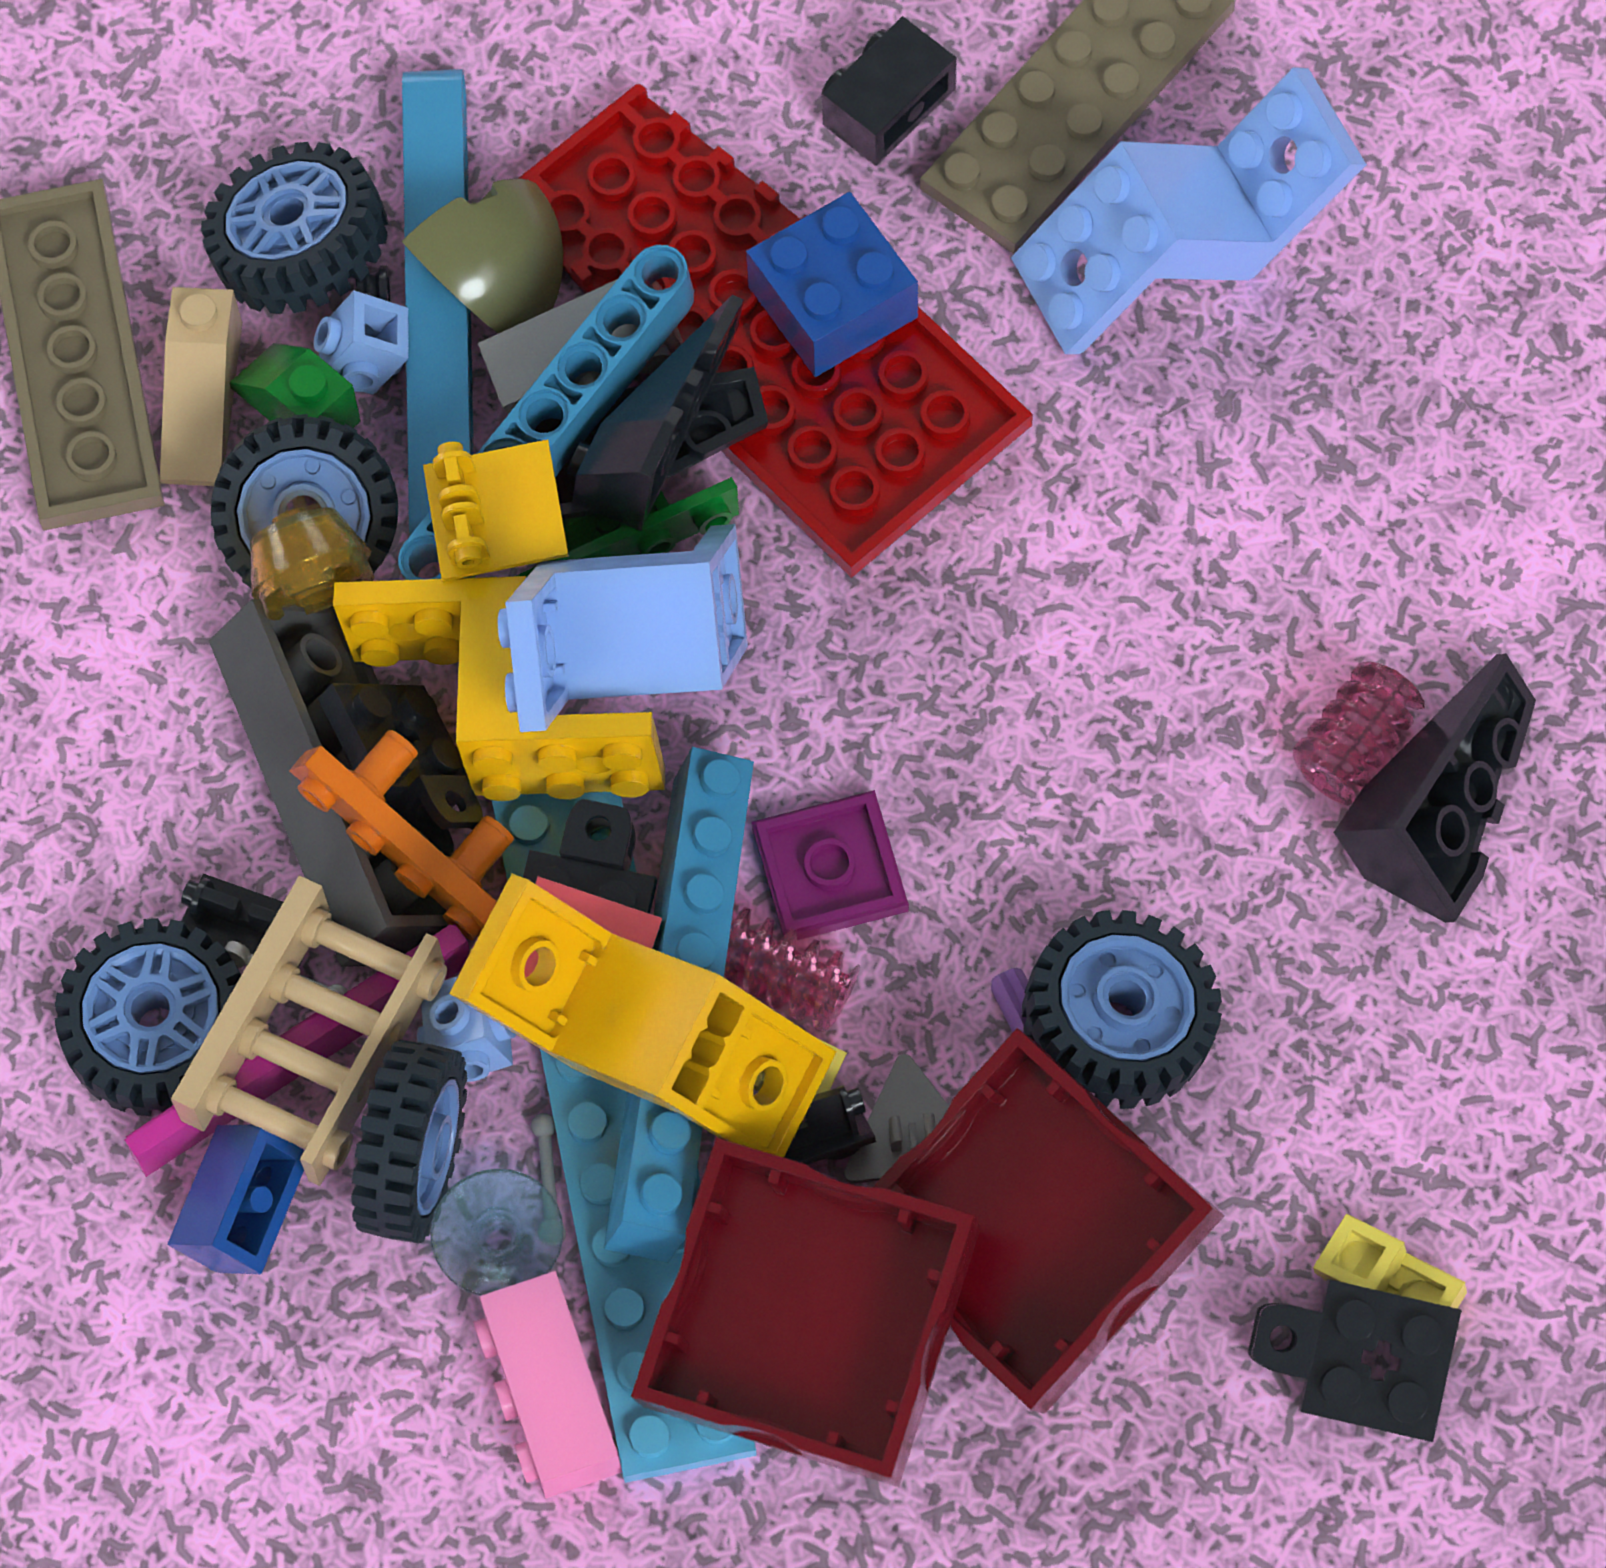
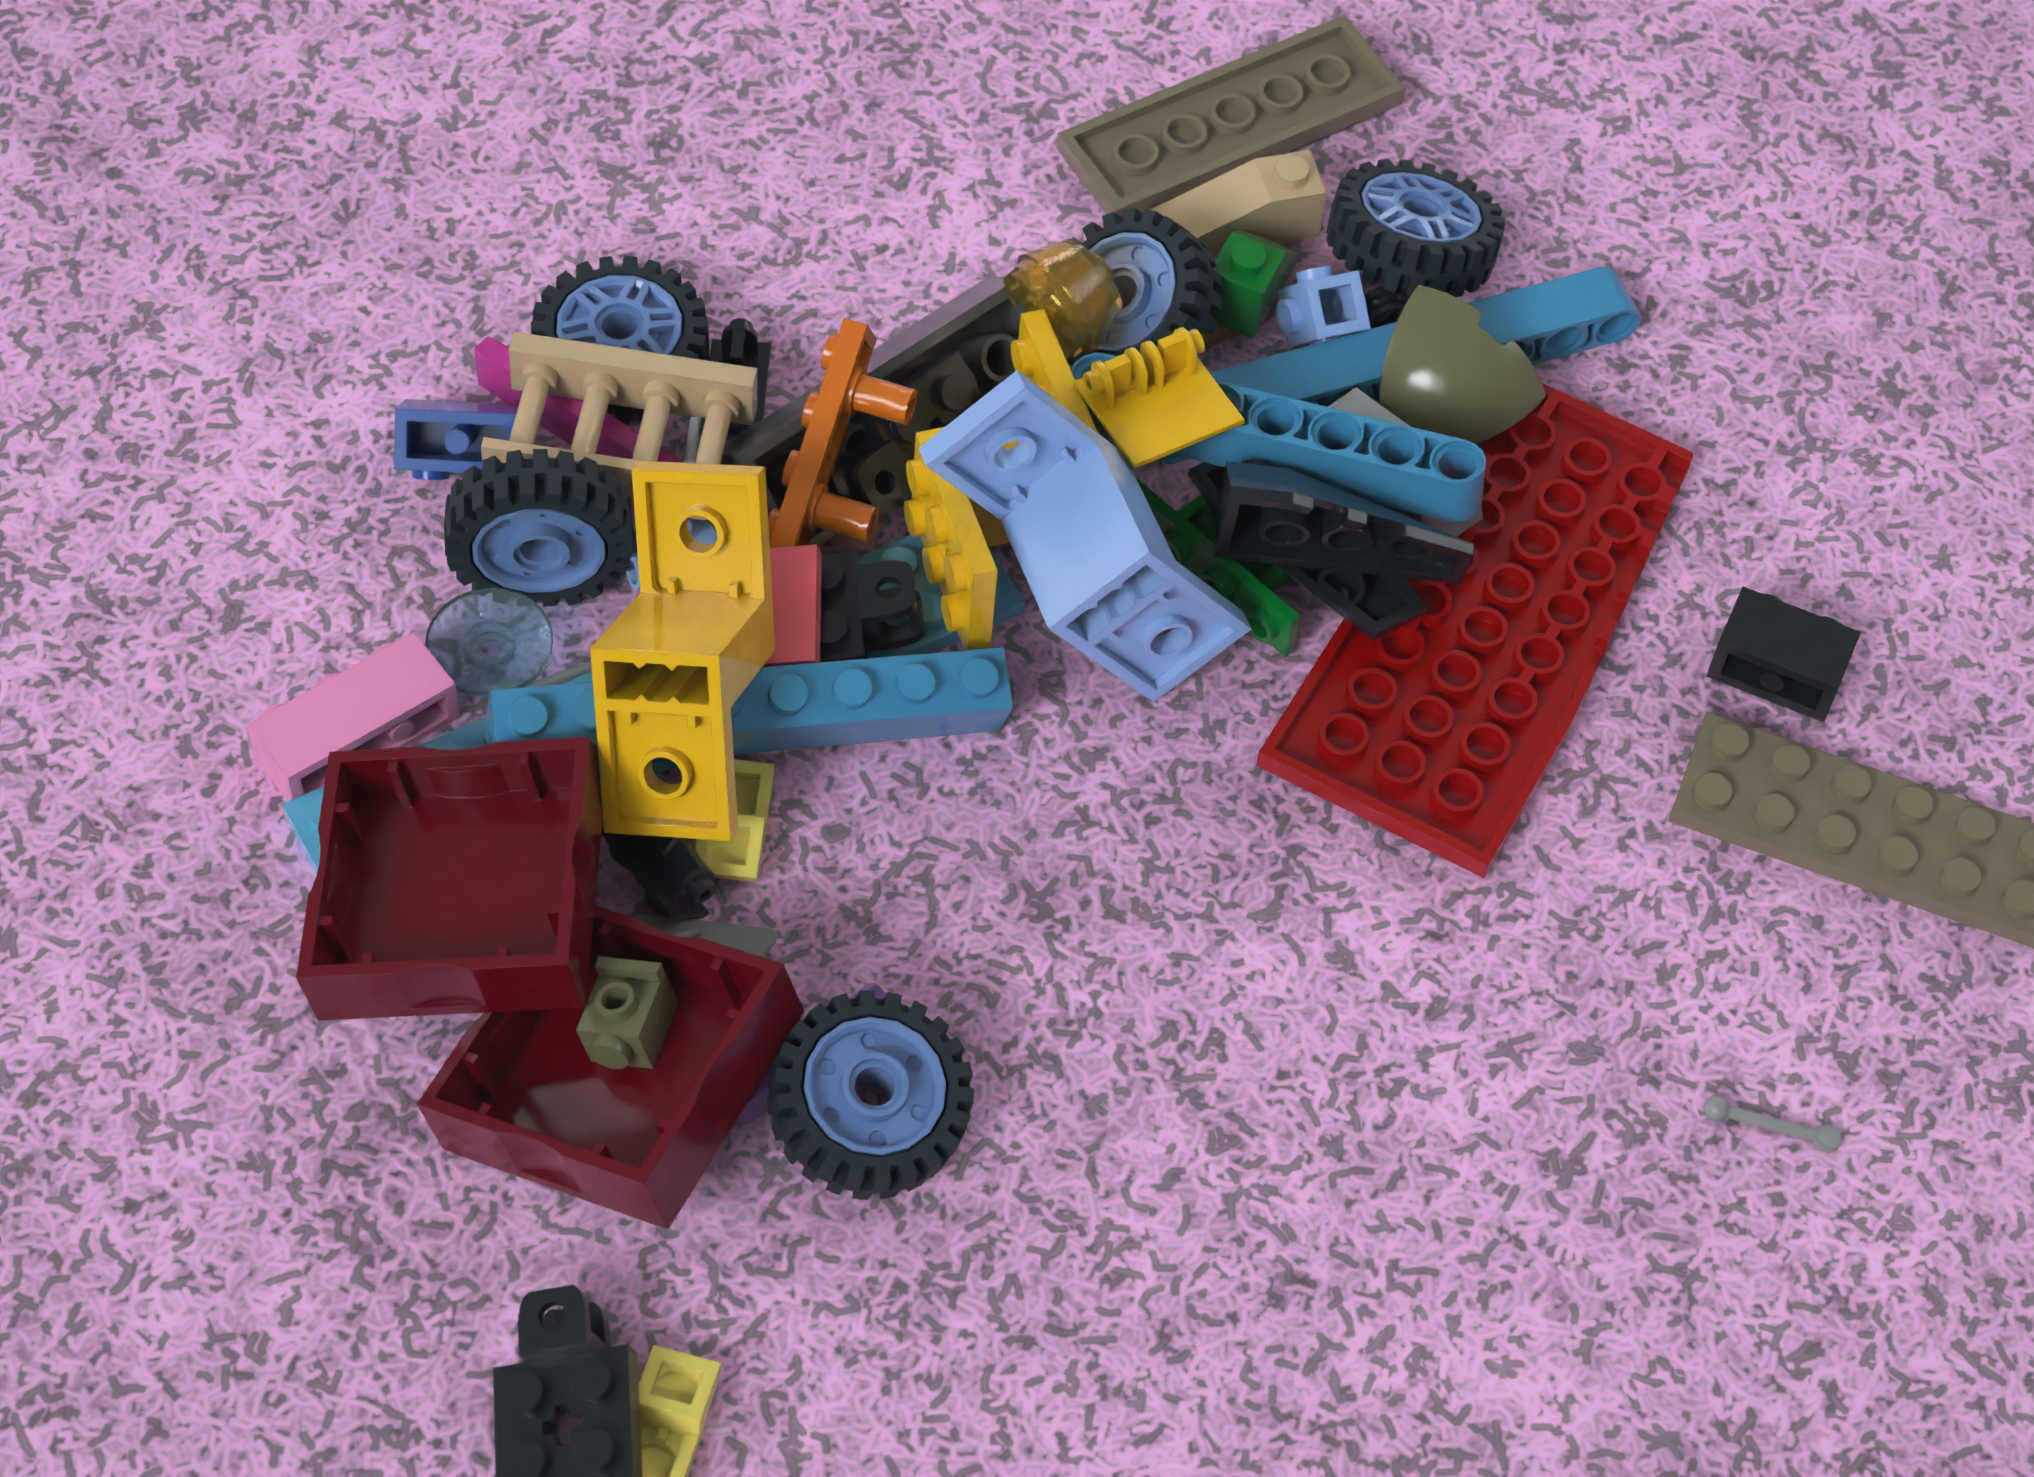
camera: 65 degrees right, 10 degrees down
clear pink piece [724,907,860,1032] -> none
blue brick [746,191,918,377] -> none
magenta tile [751,790,909,944] -> none
light blue bracket [1011,67,1367,354] -> none
clear pink piece [1293,661,1425,806] -> none
black wedge [1333,653,1536,923] -> none
none -> olive brick [576,956,679,1069]
none -> light grey hinge [1703,1095,1842,1153]

